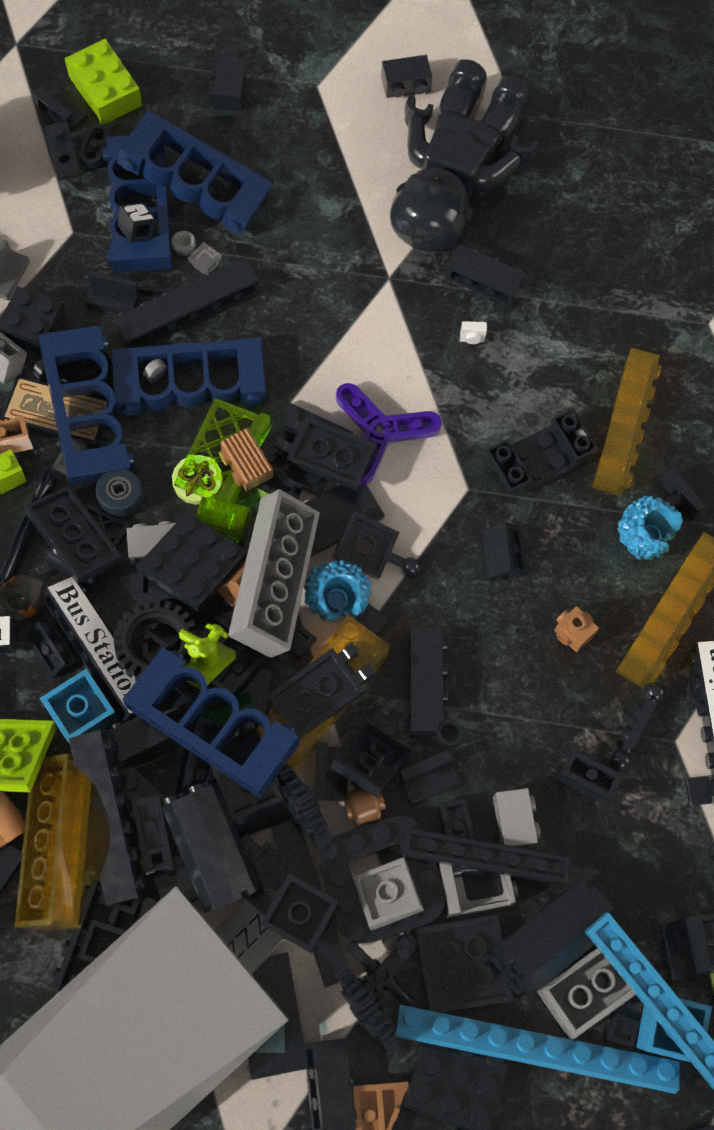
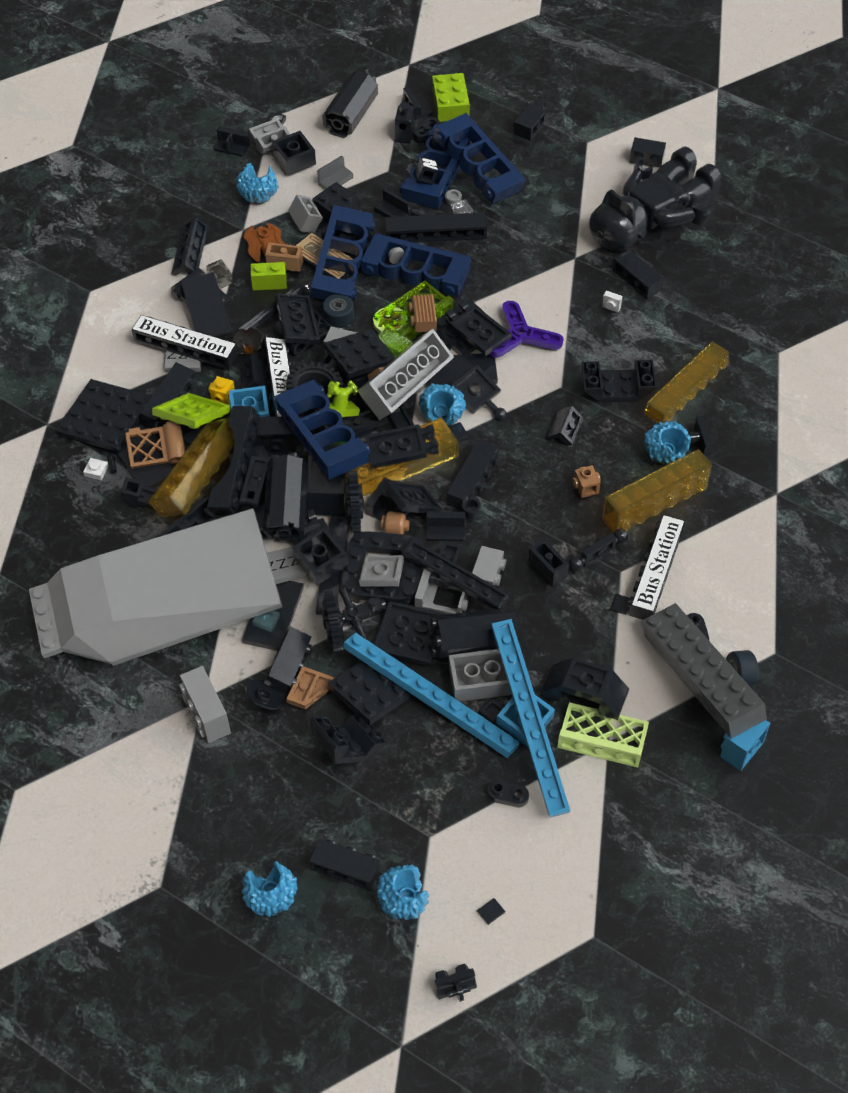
camera: 30 degrees right, 15 degrees down
none -> yellow brick [209,376,235,405]

